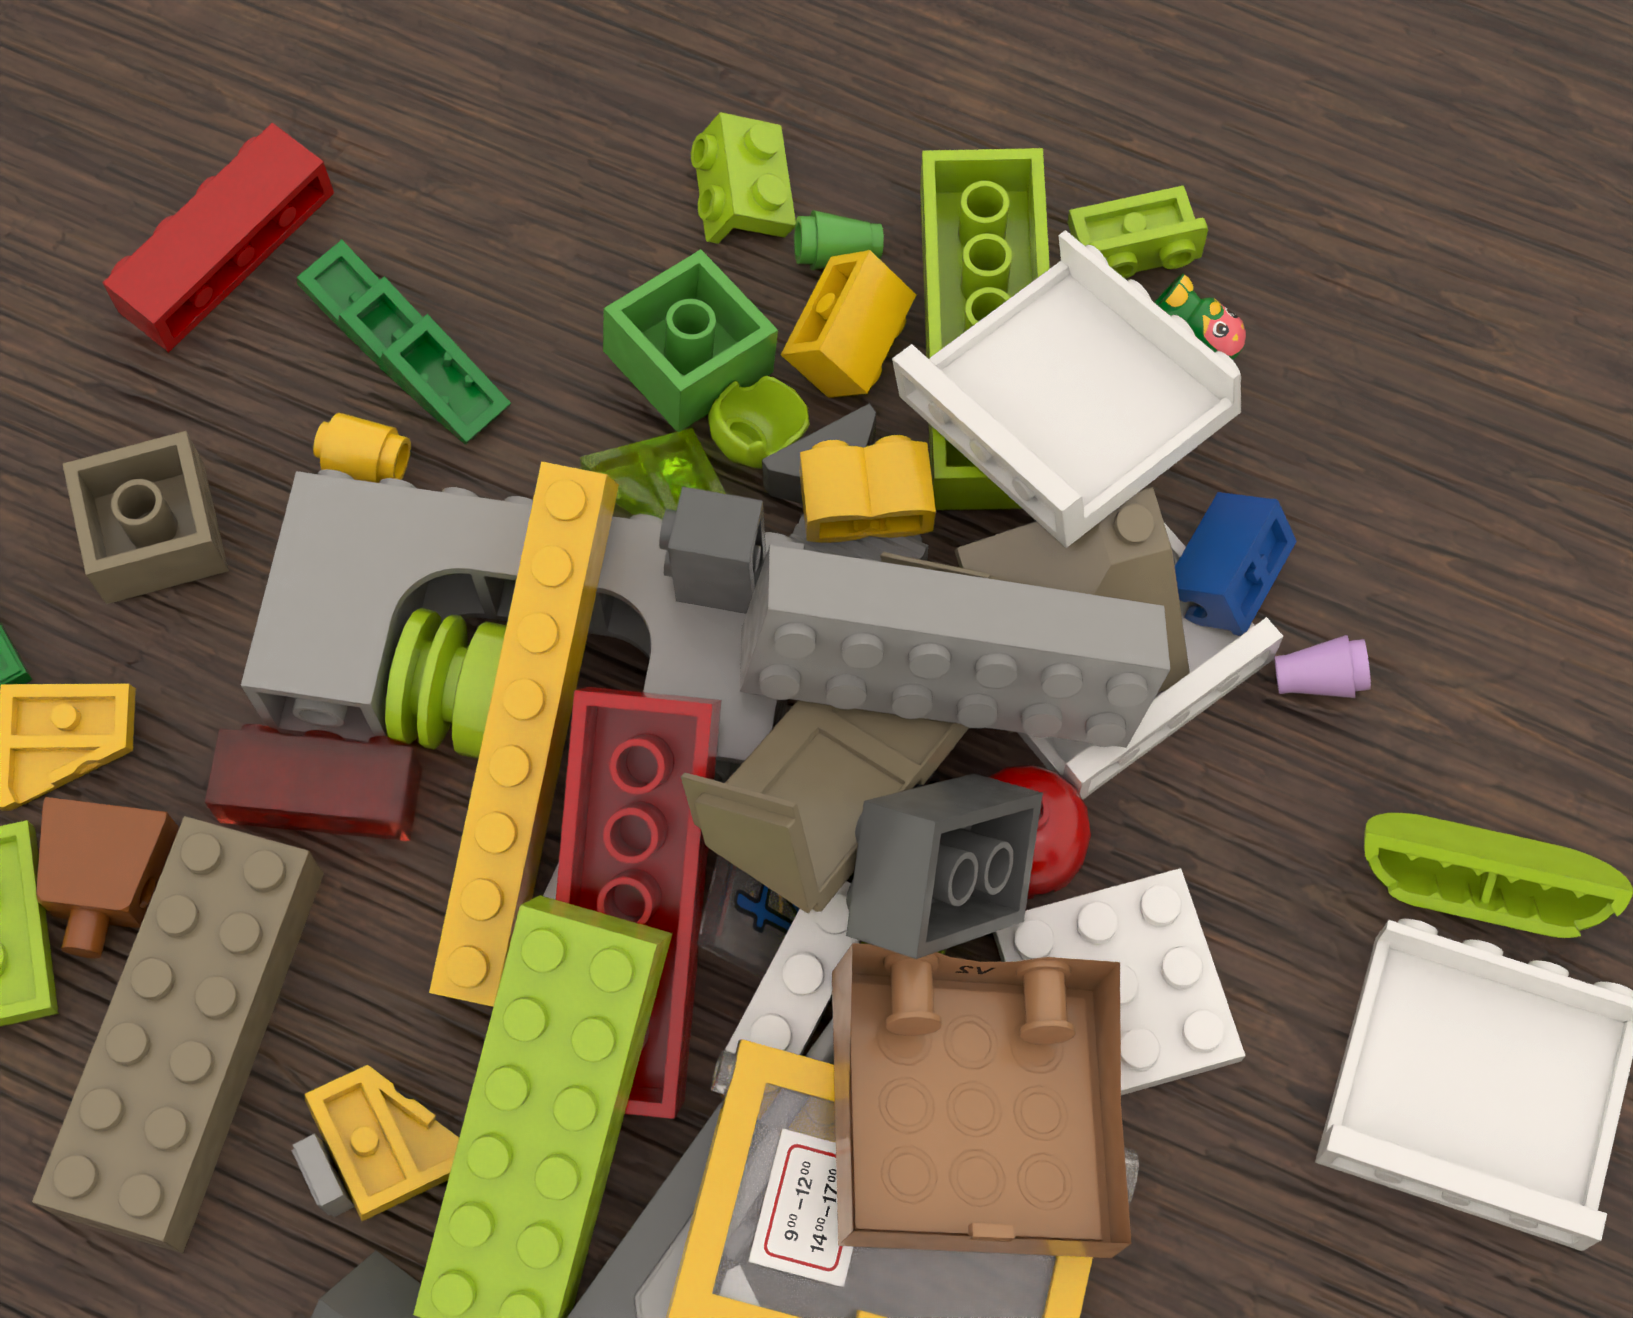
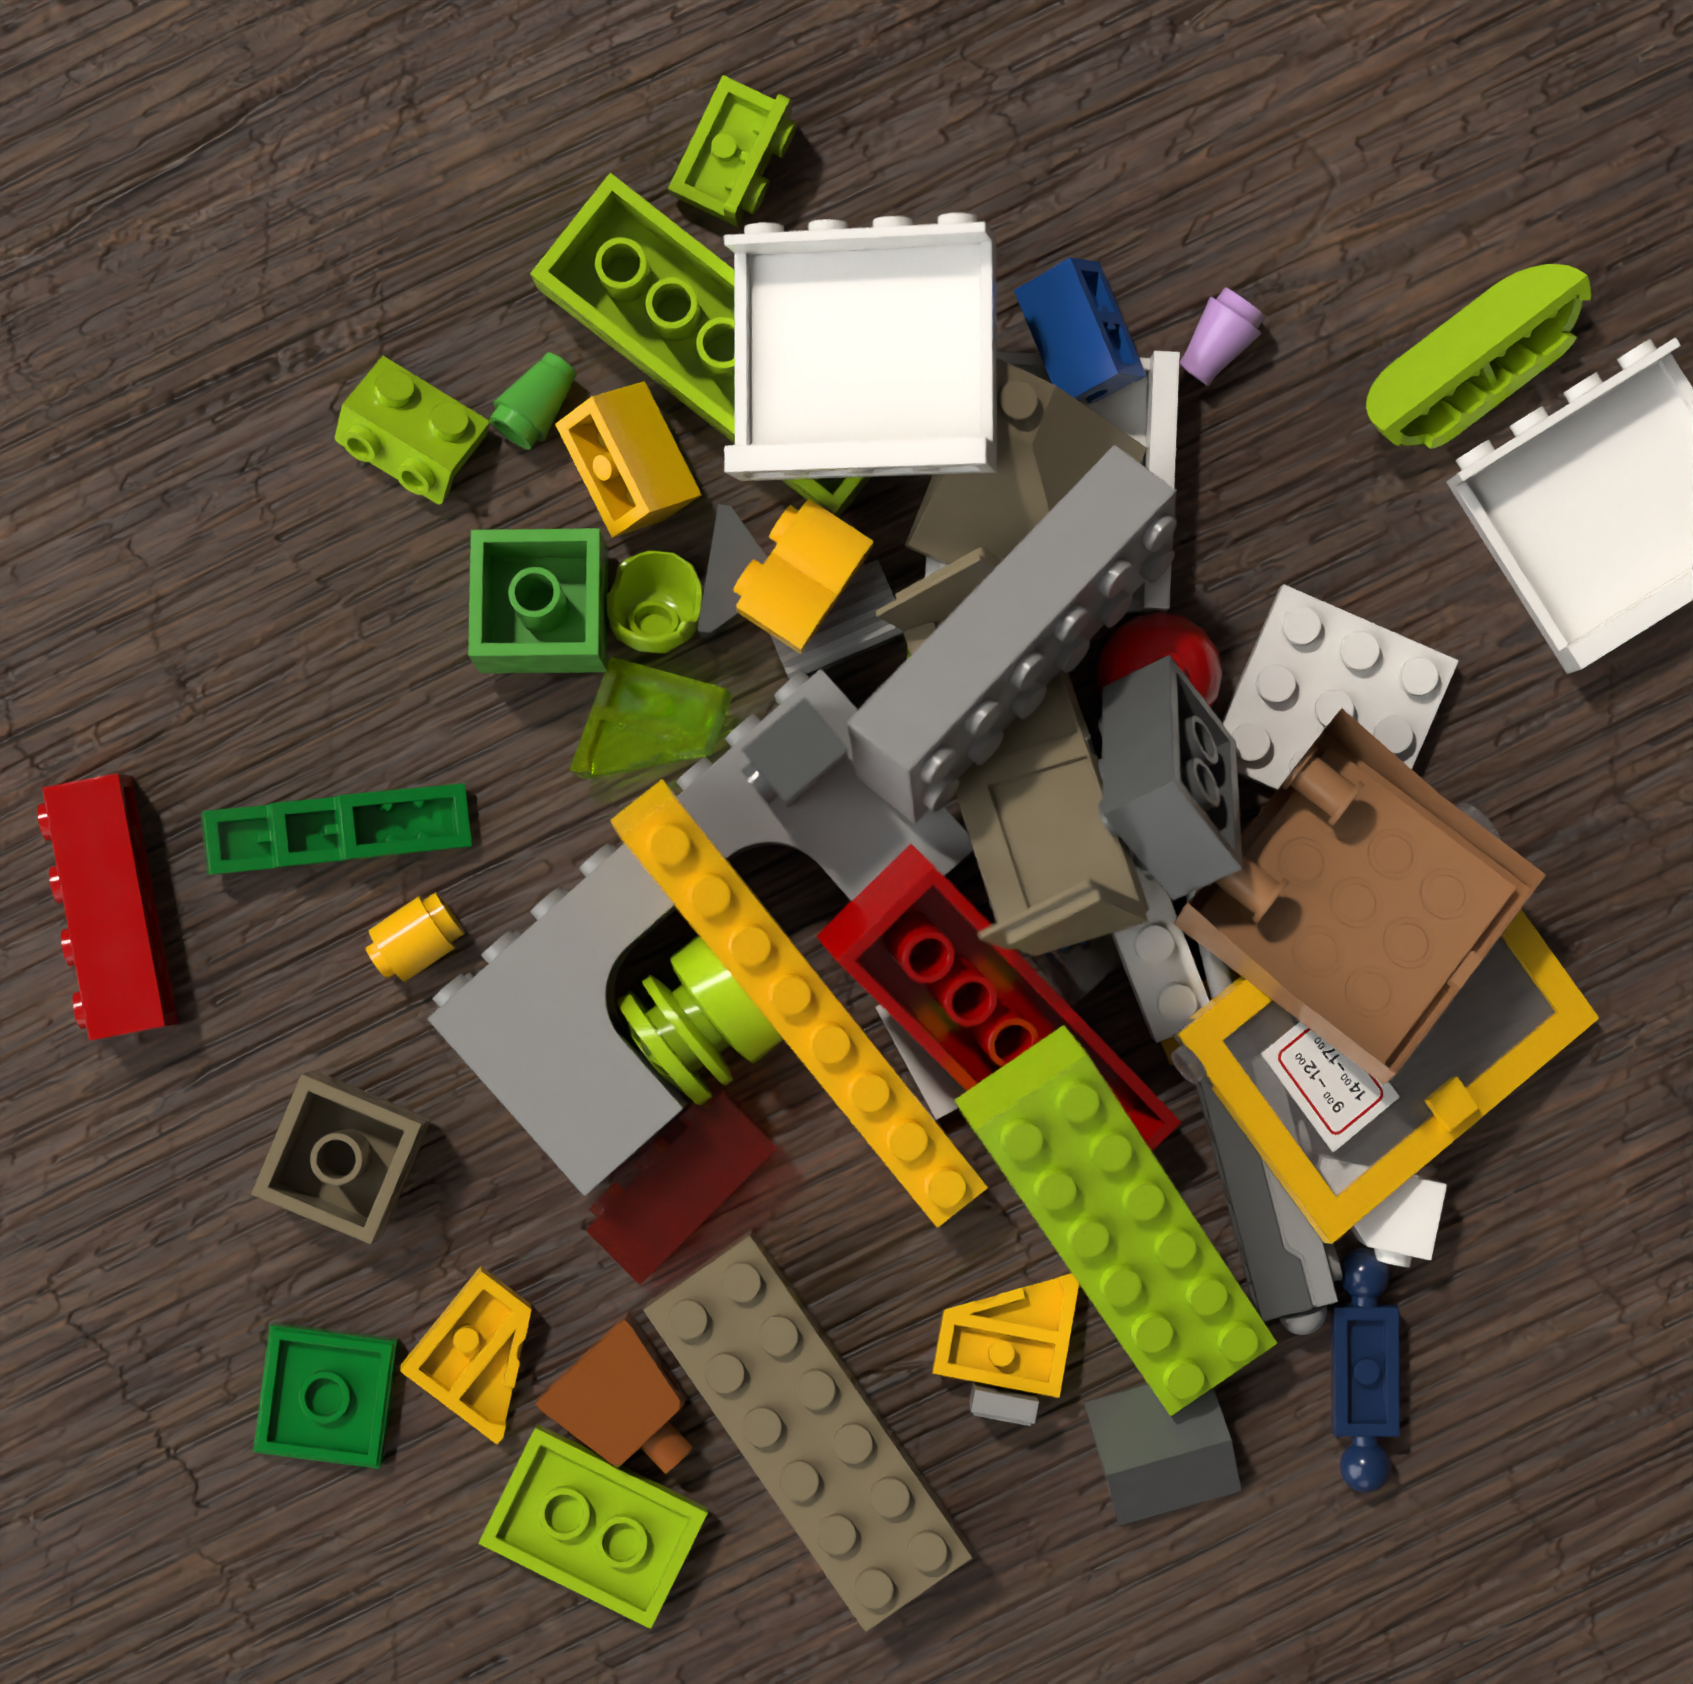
camera: 45 degrees left, 20 degrees up
animal [1154,273,1246,360] -> none

